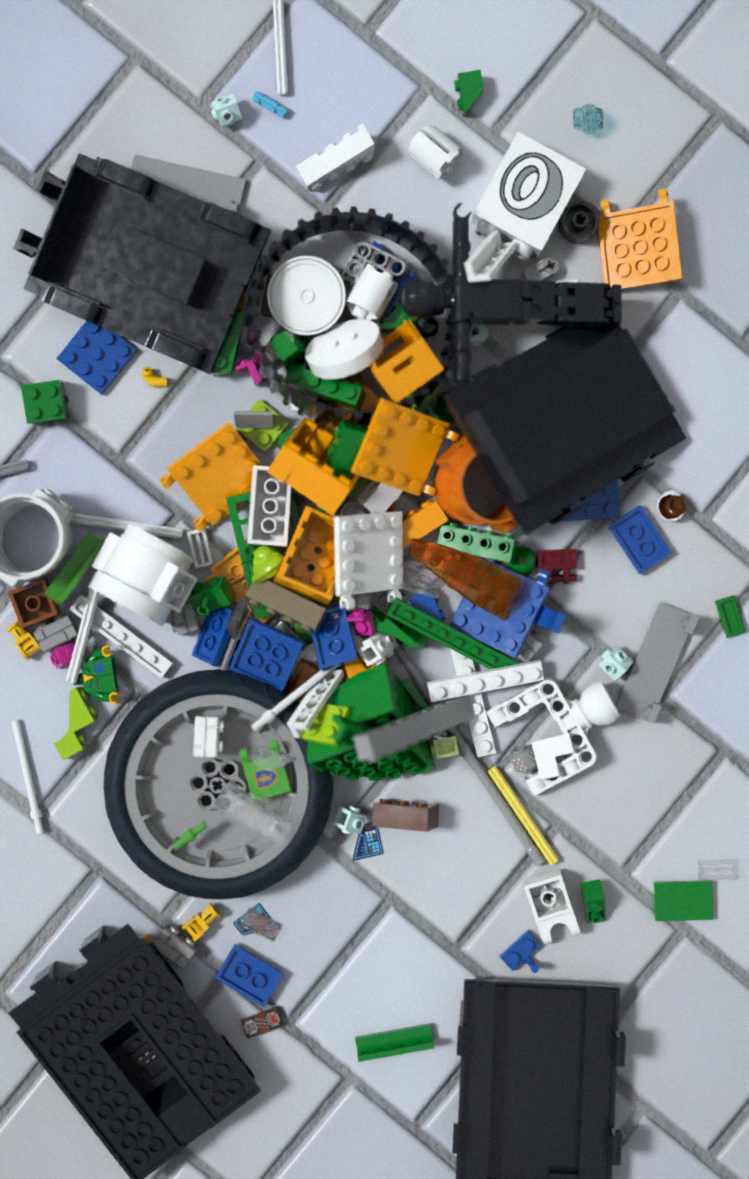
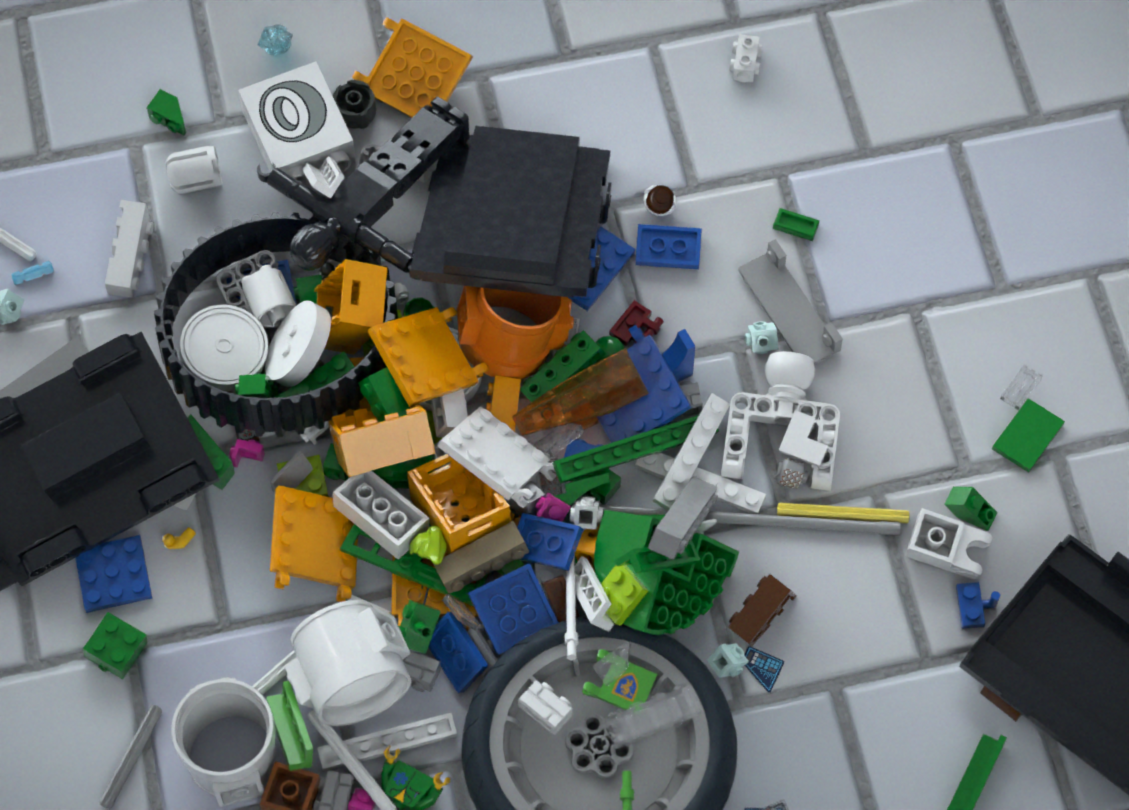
camera: 50 degrees left, 25 degrees down
yellowish green bracket [430,735,459,759] -> none

